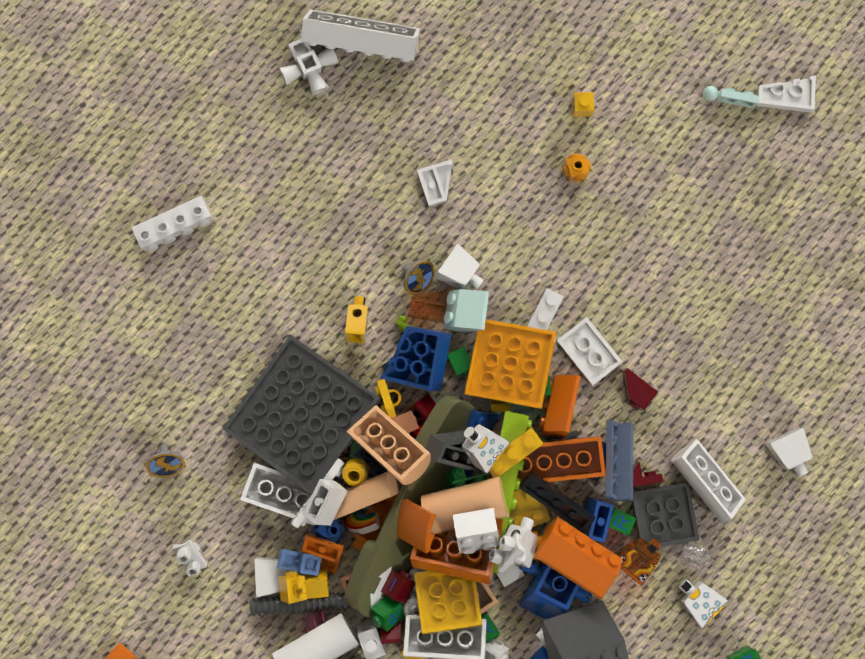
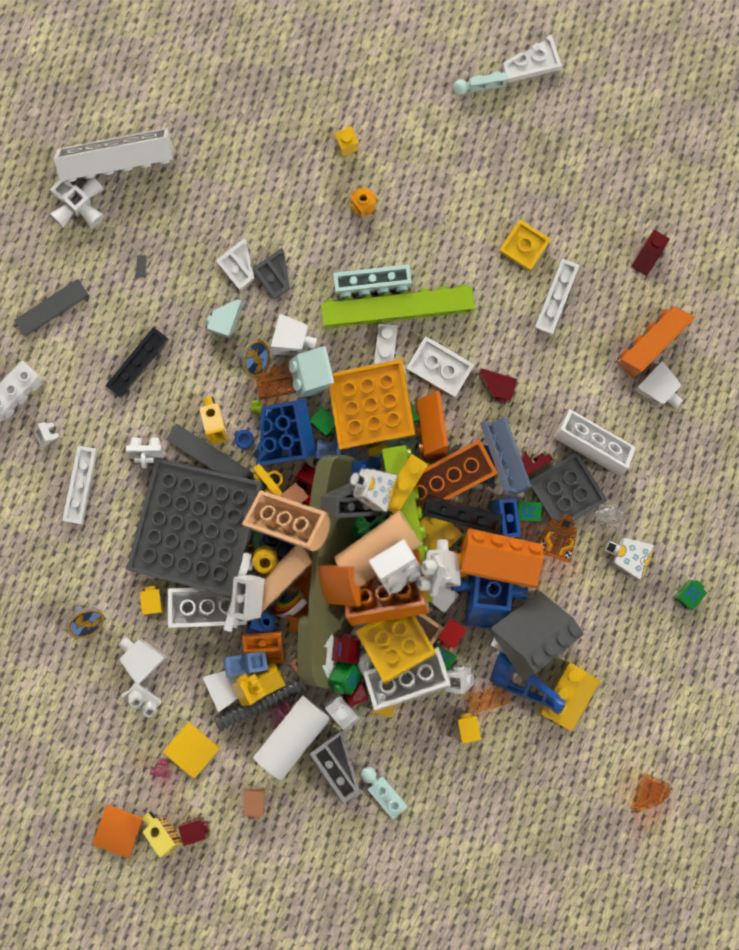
camera: 20 degrees left, 0 degrees up
none -> dark grey tile [14,279,89,337]
none -> white tile [33,422,59,447]
none -> white plate [62,446,98,525]
none -> black plate [105,327,169,398]
none -> white torso [118,637,167,684]
none -> white hips [126,438,164,468]
none -> dark grey piece [136,255,146,277]
none -> yellow brick [139,586,164,615]
none -> clear pink tile [150,758,173,779]
none -> yellow slope [163,721,220,779]
none -> dark grey beam [166,424,254,480]
none -> light aqua slope [206,299,243,339]
none -> blue tile [235,430,254,449]
none -> dark grey wing [252,248,290,300]
none -> medium blue slope [313,439,356,460]
none -> lime brick [321,284,475,329]
none -> light aqua brick [333,264,412,299]
none -> red brick [438,618,467,650]
none -> yellow plate [499,219,551,271]
none -> white plate [534,258,580,336]
none -> orange slope [617,306,695,378]
none -> dark red slope [631,229,670,276]

